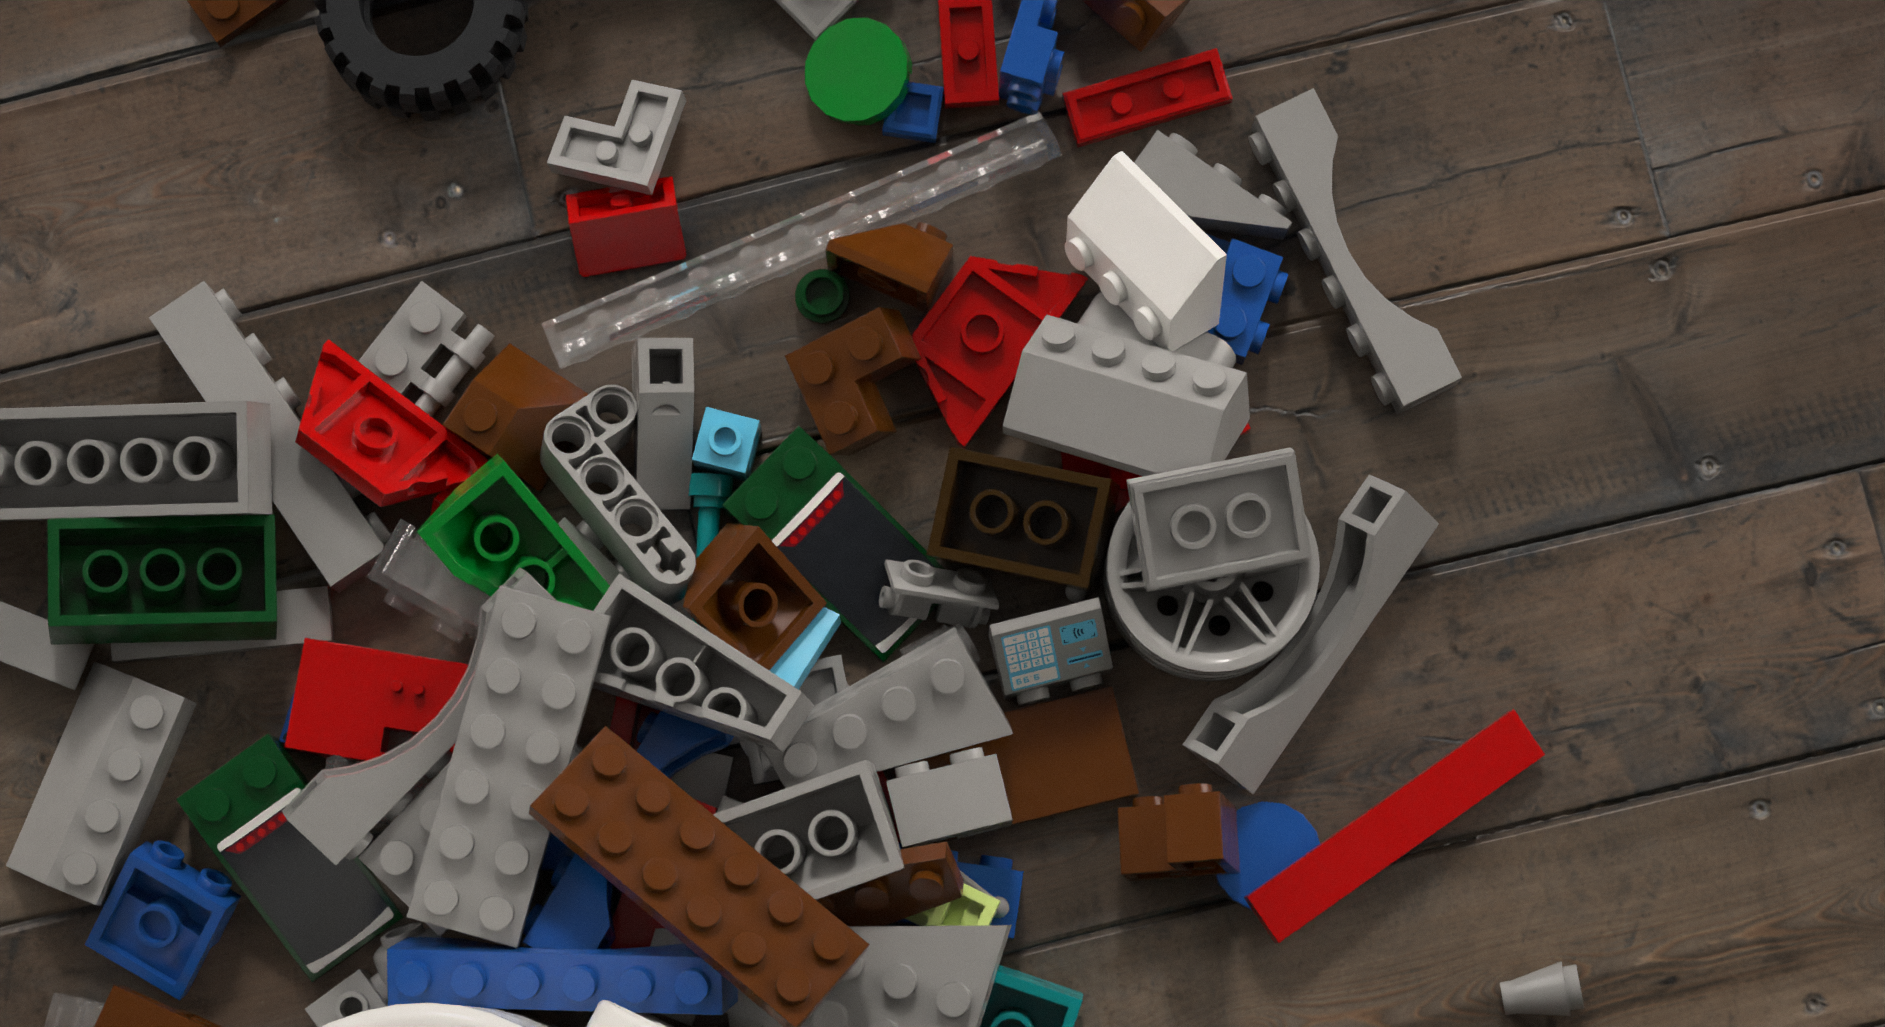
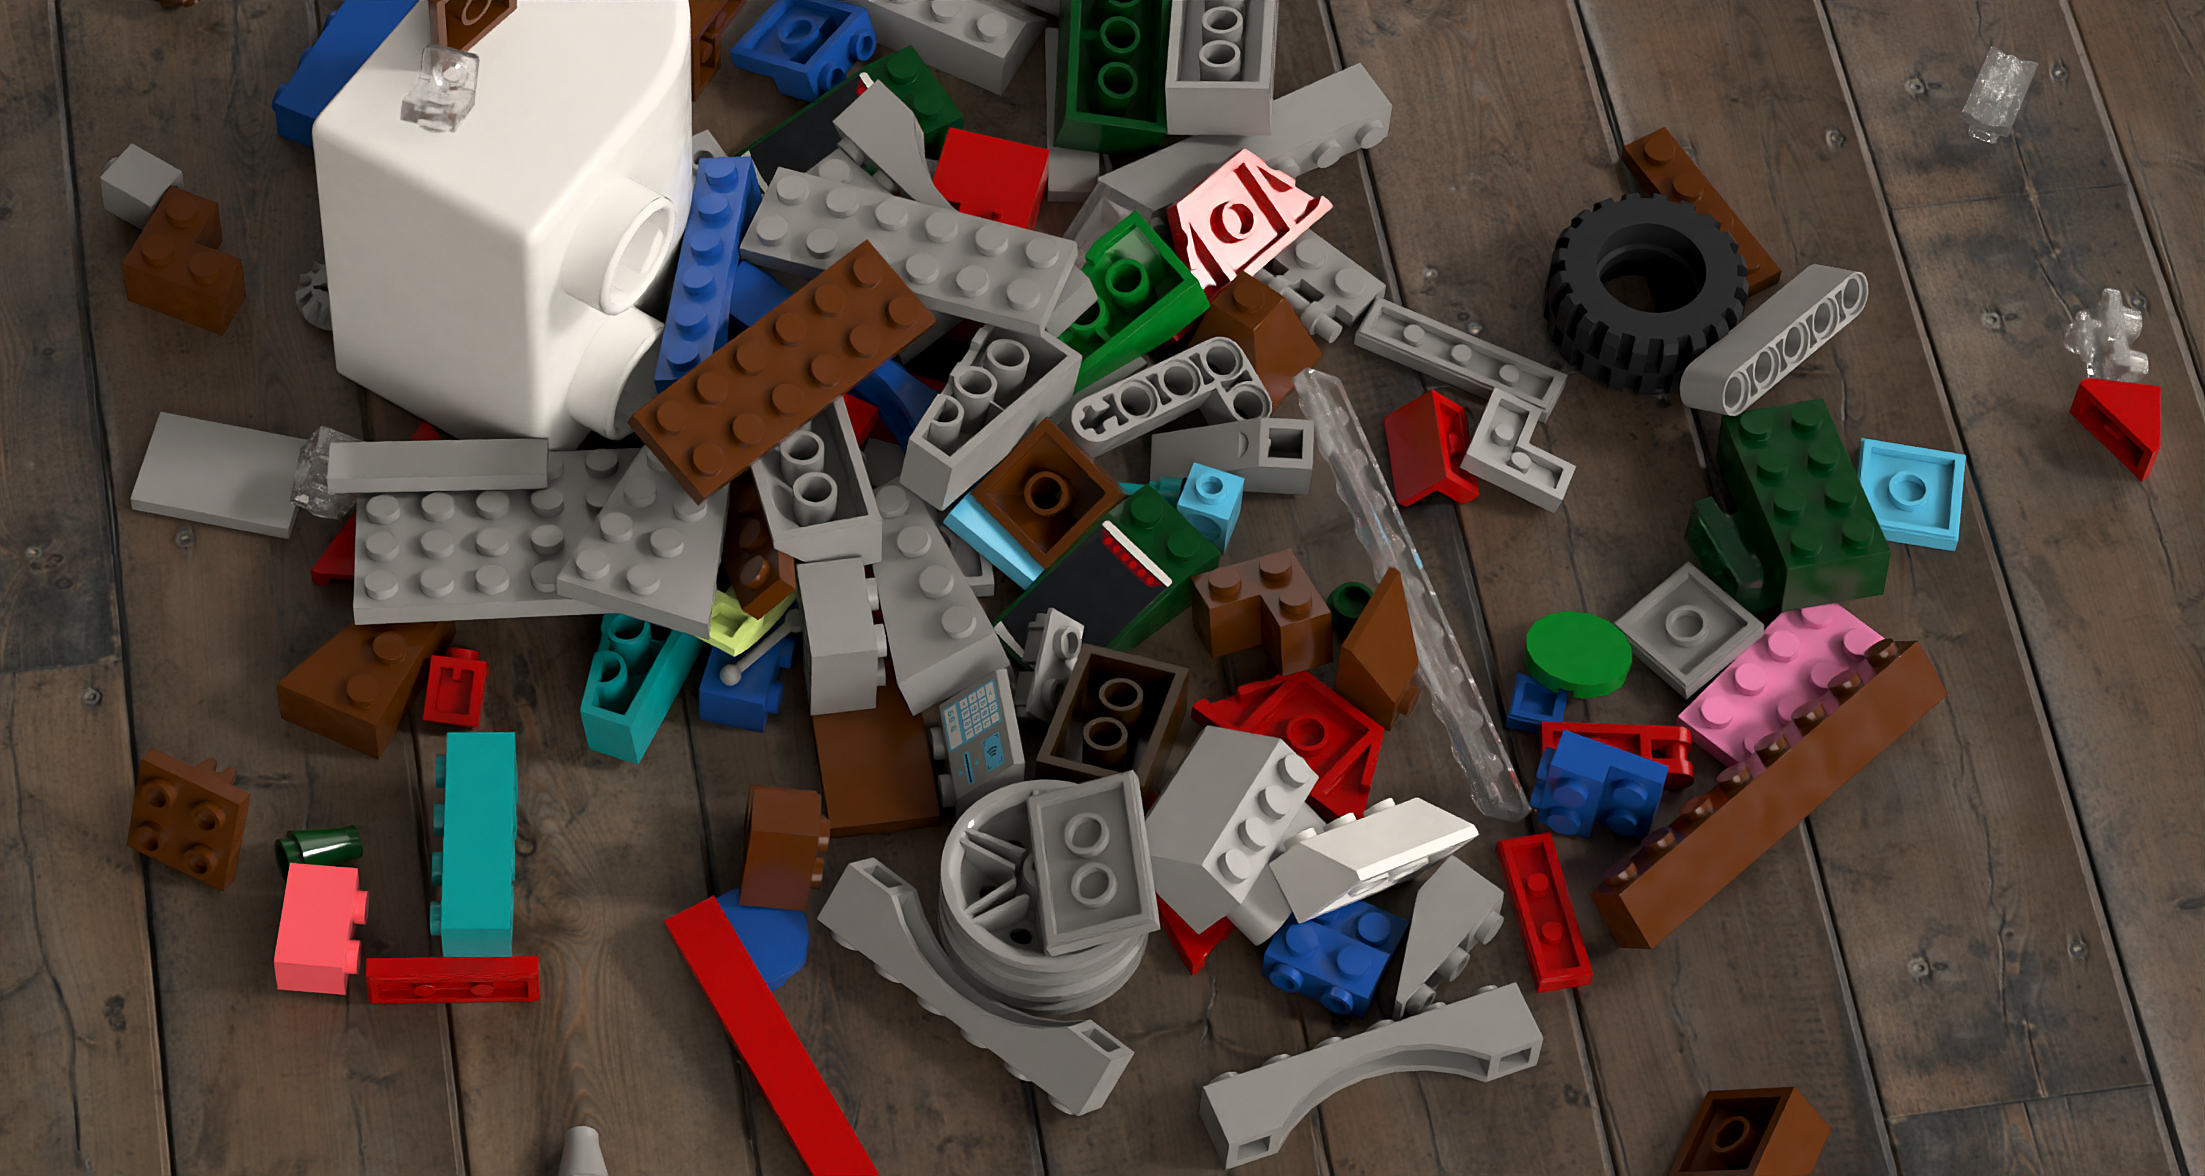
camera: 90 degrees right, 25 degrees down
none -> light grey tile [1354,296,1568,423]

